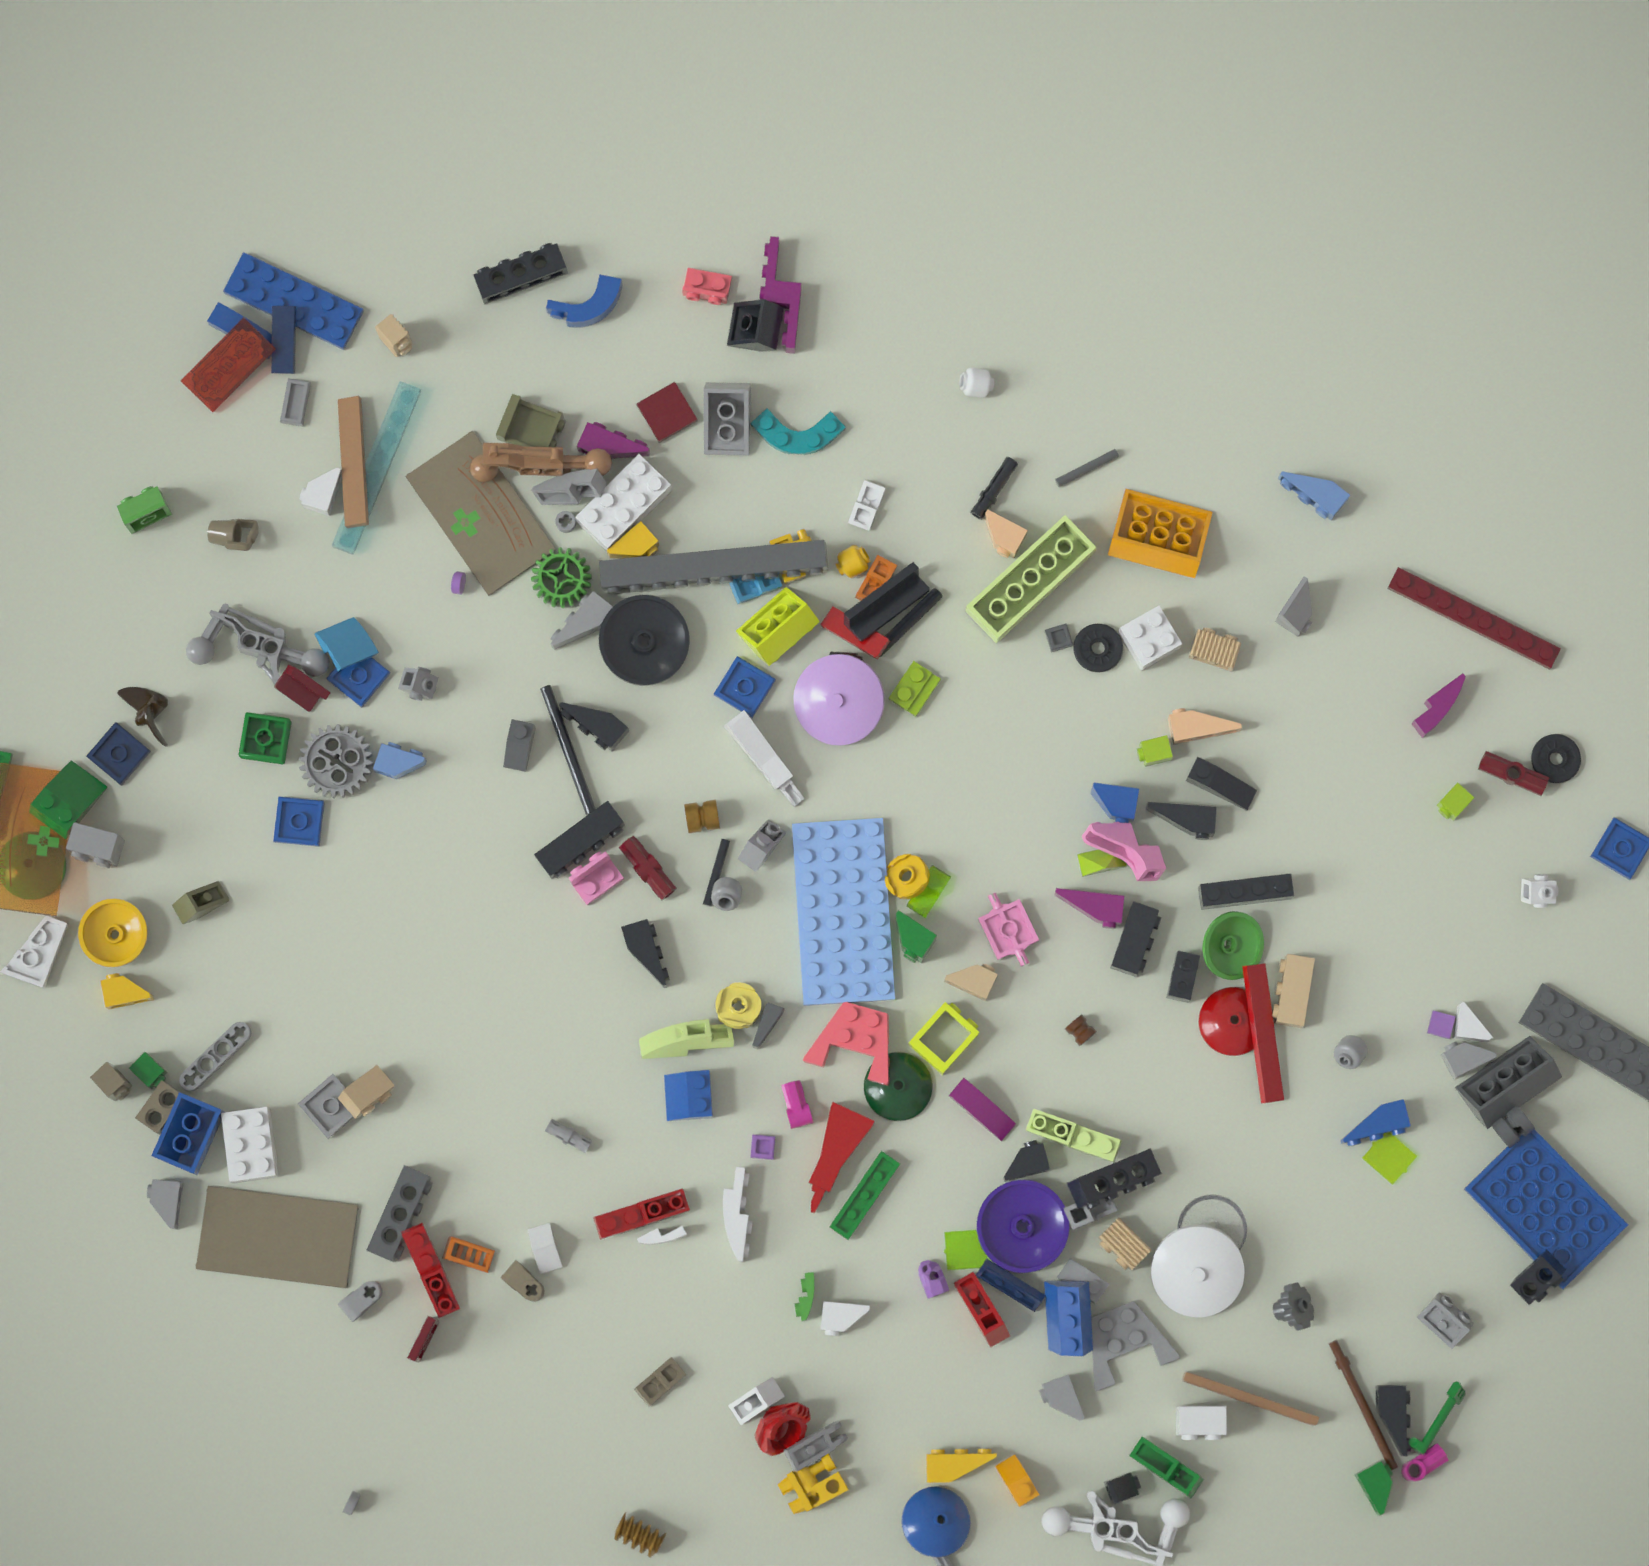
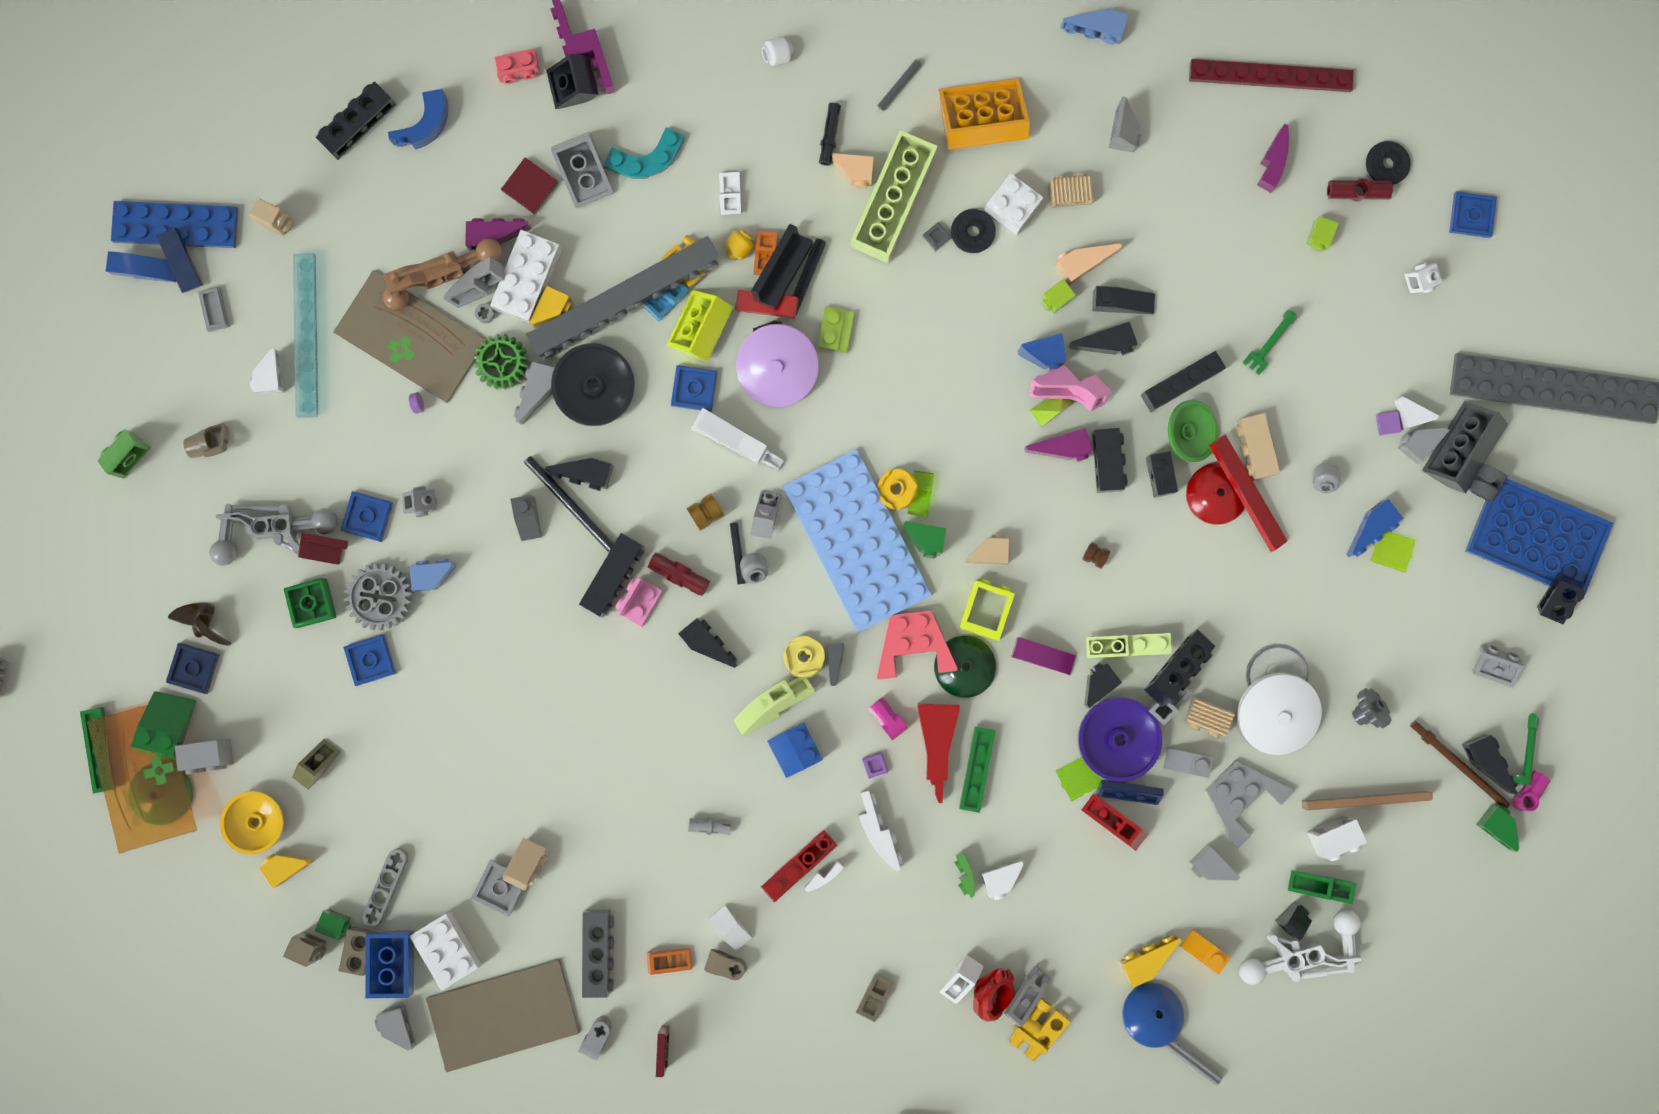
camera: 25 degrees left, 5 degrees up
white wing [0,916,69,988] -> none
clear red tile [180,317,276,412] -> none
dark azure slope [314,617,379,671] -> none
medium nougat tile [337,395,369,528] -> none
red slope [401,1223,460,1318] -> none
olive panel [496,394,566,447] -> none
medium lavender rock [918,1260,950,1299] -> none
bright pink plate [978,893,1039,967] -> none
blue slope [1044,1280,1093,1356] -> none
none -> green hinge [1243,310,1298,375]

